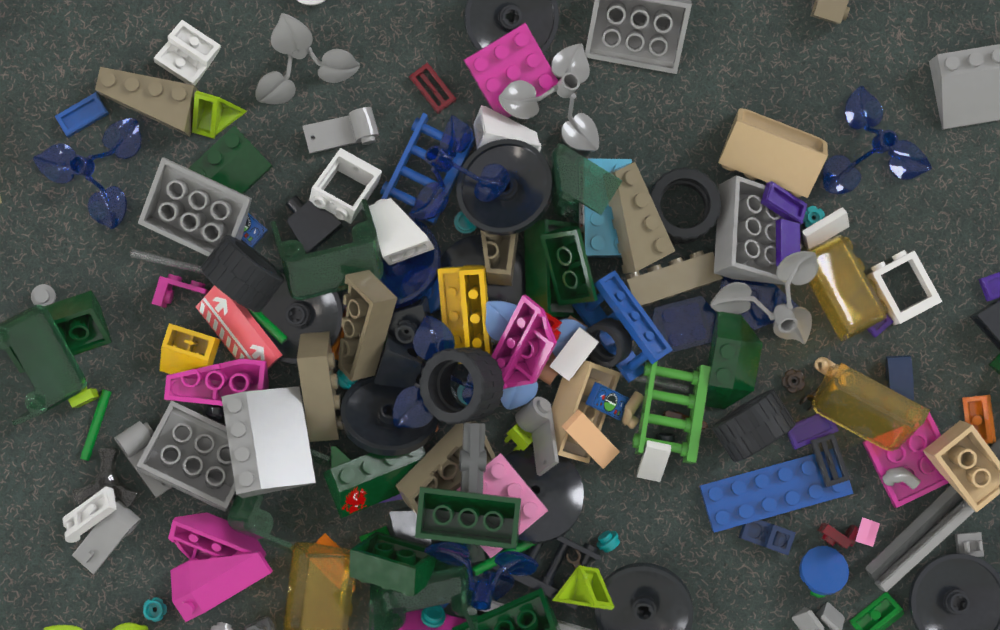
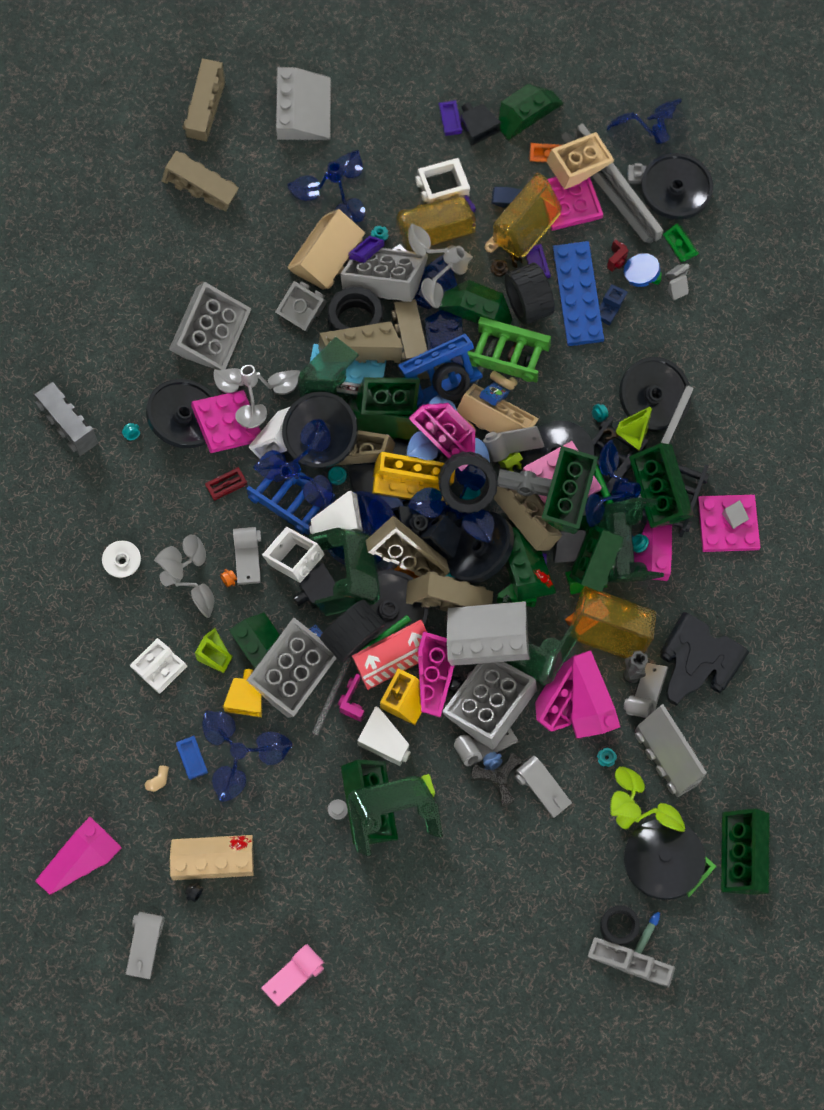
camera: 80 degrees left, 15 degrees down
white plate [63,486,117,543] -> none
green bar [80,389,112,461] -> none
dark tan wedge [95,67,199,137] -> none
white tile [550,327,599,381] -> none
light nougat tile [562,409,620,469] -> none
white tile [637,440,671,482] -> none
dark purple tile [776,219,800,267] -> none
white tile [802,207,849,251] -> none
black tile [810,433,850,487] -> none
bright pink slope [855,517,880,547] -> none
light grey arm [882,467,921,490] -> none
none -> tan arm [145,766,169,792]
none -> orange plate [220,569,237,587]
none -> yellow torso [223,669,262,717]
none -> light grey plate [275,281,327,332]
none -> white slope [358,706,411,766]
none -> medium blue plate [483,752,503,771]

